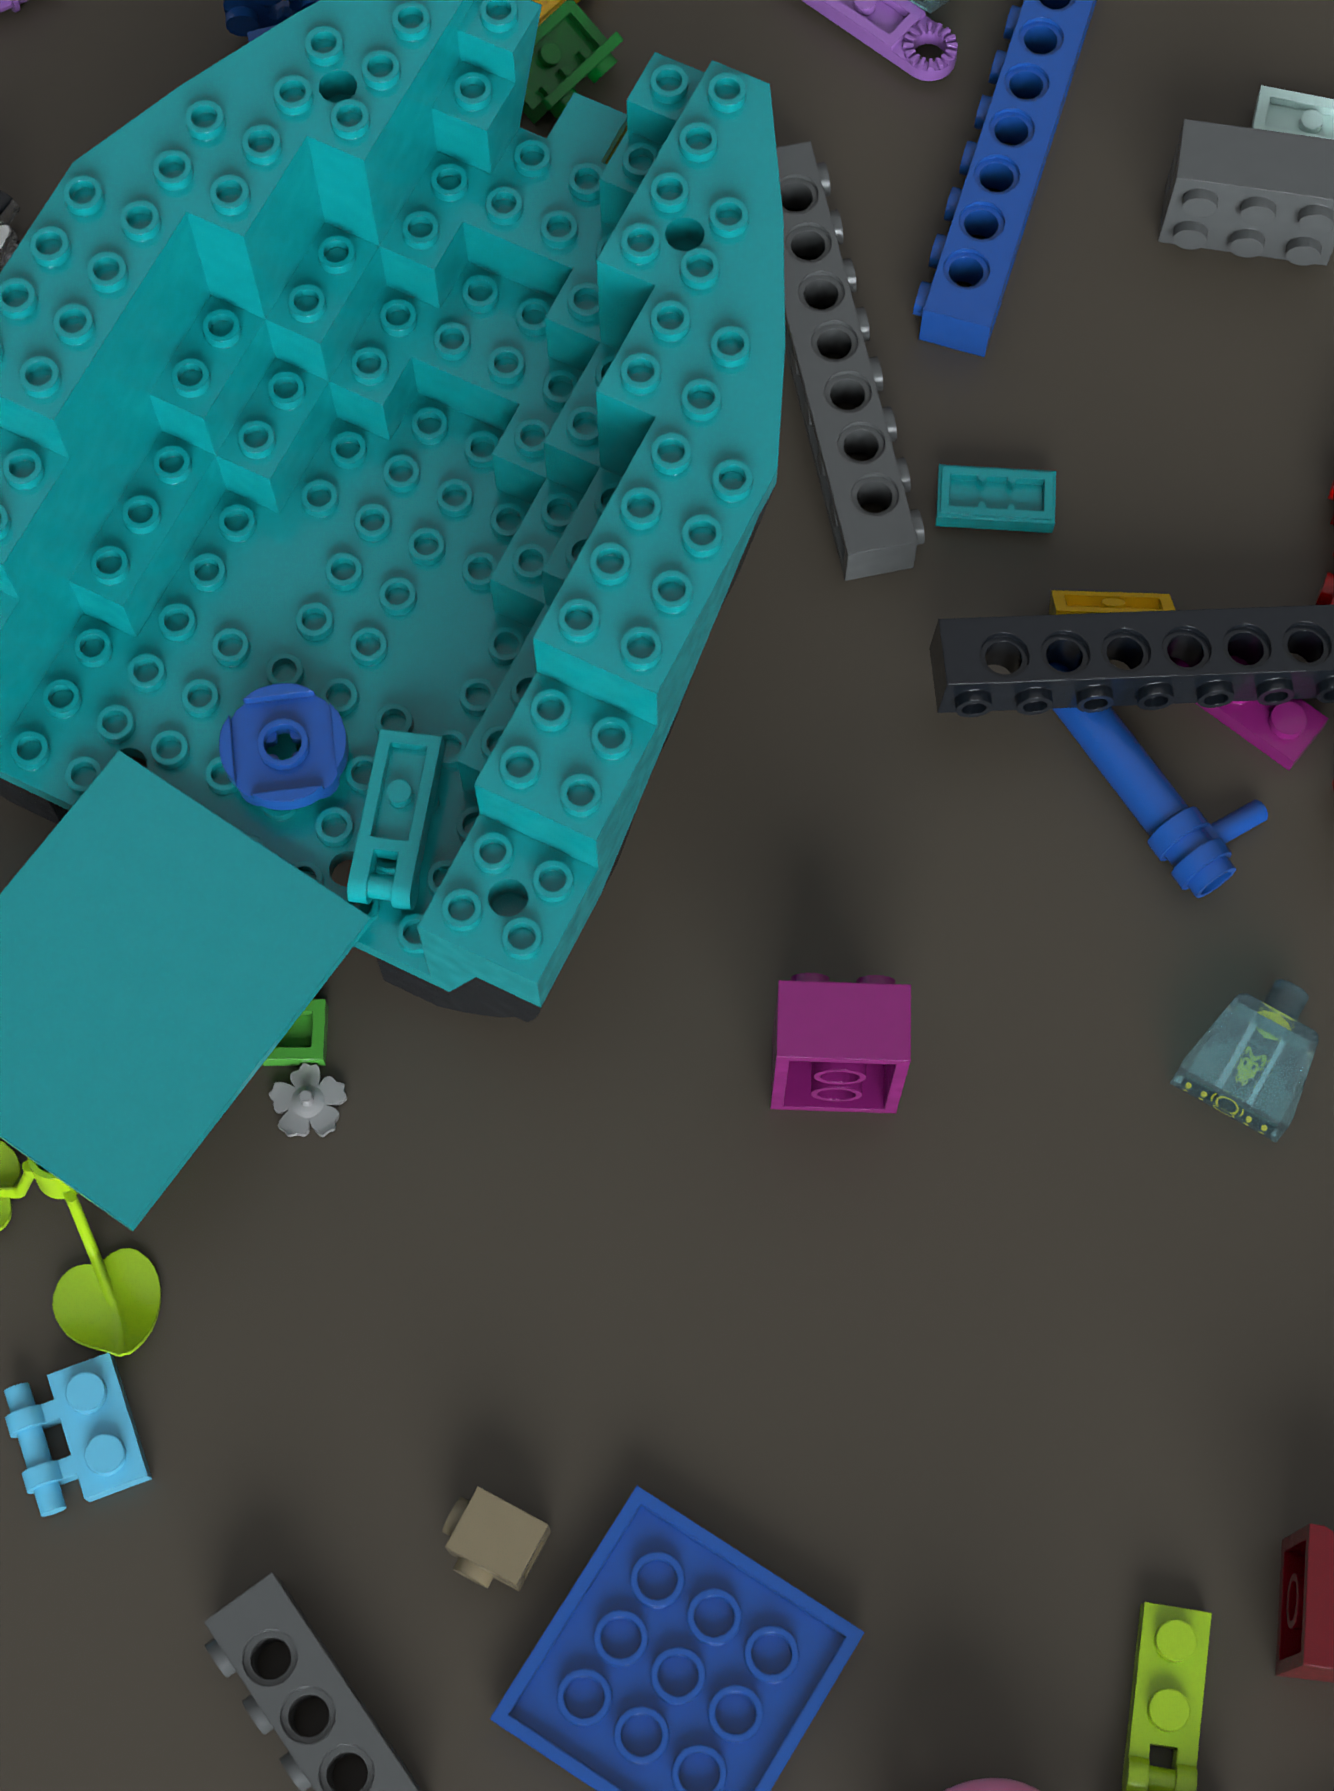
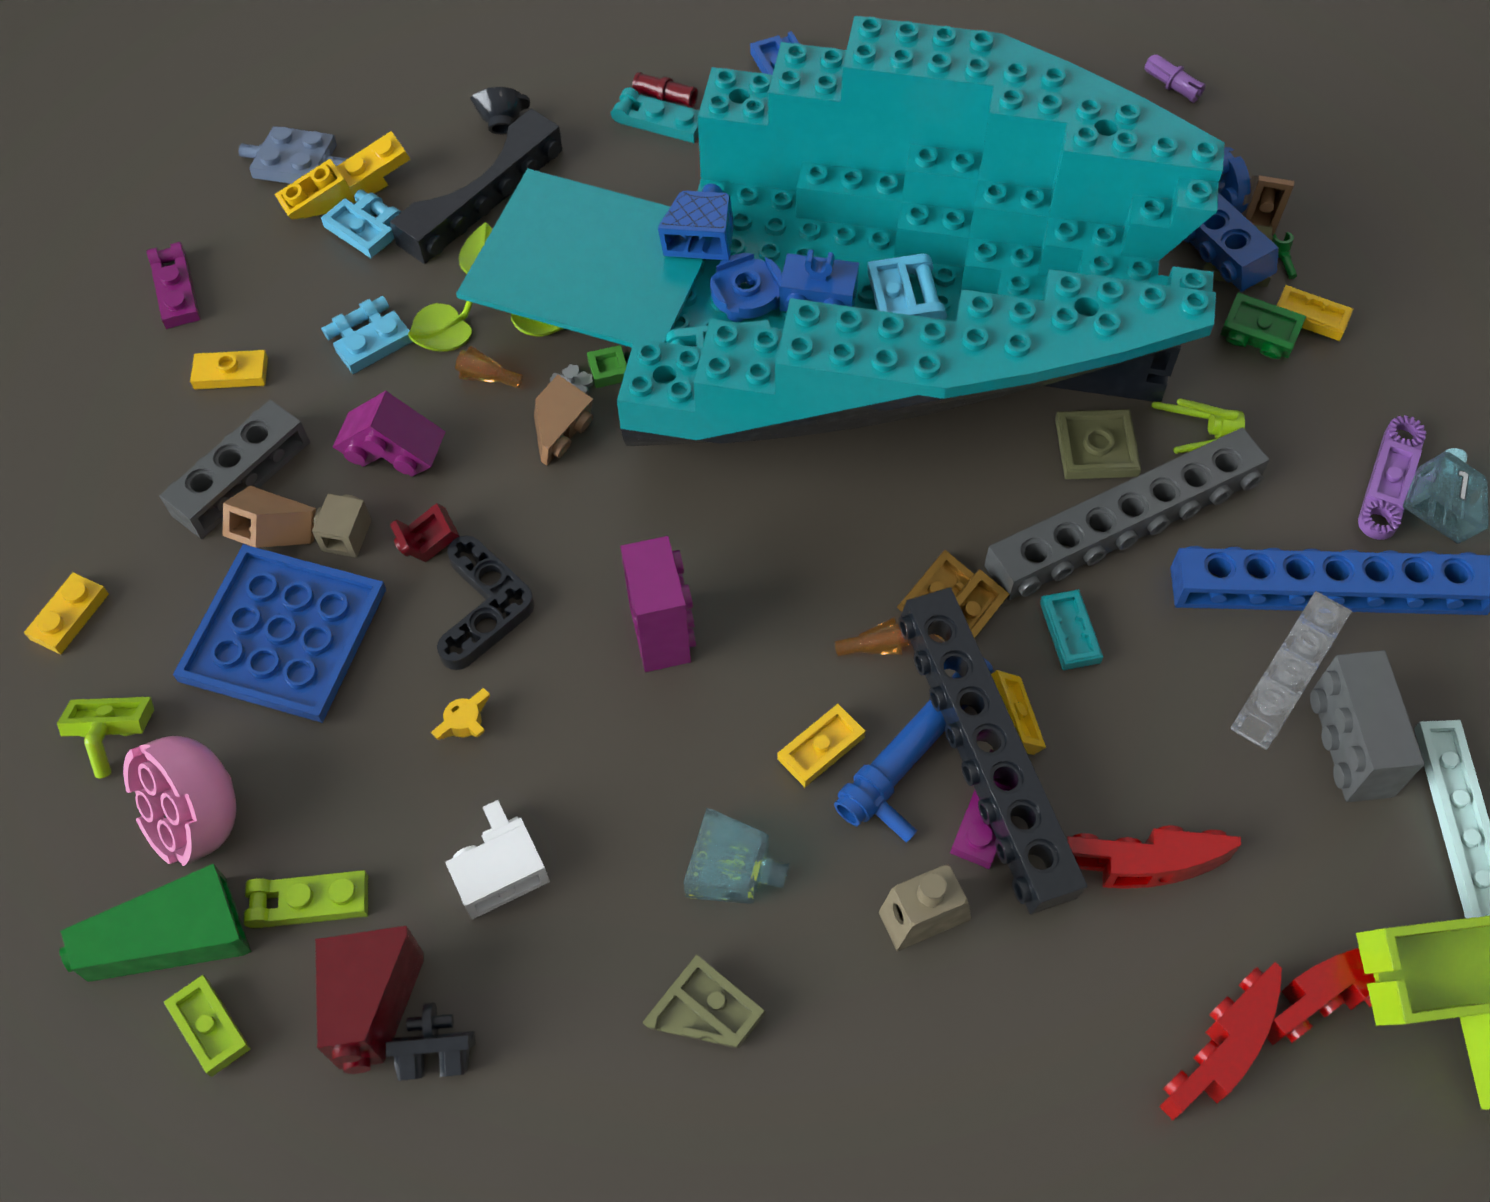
camera: 75 degrees right, 10 degrees down
none -> yellow plate [190,350,268,389]
none -> medium nougat slope [223,486,316,548]
none -> magenta brick [333,391,446,477]
none -> dark red bracket [390,503,460,563]
none -> yellow piece [431,688,490,740]
none -> black beam [437,535,534,670]
none -> white hinge [445,800,550,920]
none -> clear orange cone [455,346,523,388]
none -> medium nougat slope [534,375,593,466]
none -> blue torso [658,184,734,260]
none -> yellow plate [777,704,866,787]
none -> blue brick [779,250,859,312]
none -> clear orange cone [834,617,909,656]
none -> medium azure plate [867,254,947,320]
none -> pearl gold slope [896,550,1009,641]
none -> clear brick [1230,591,1352,750]

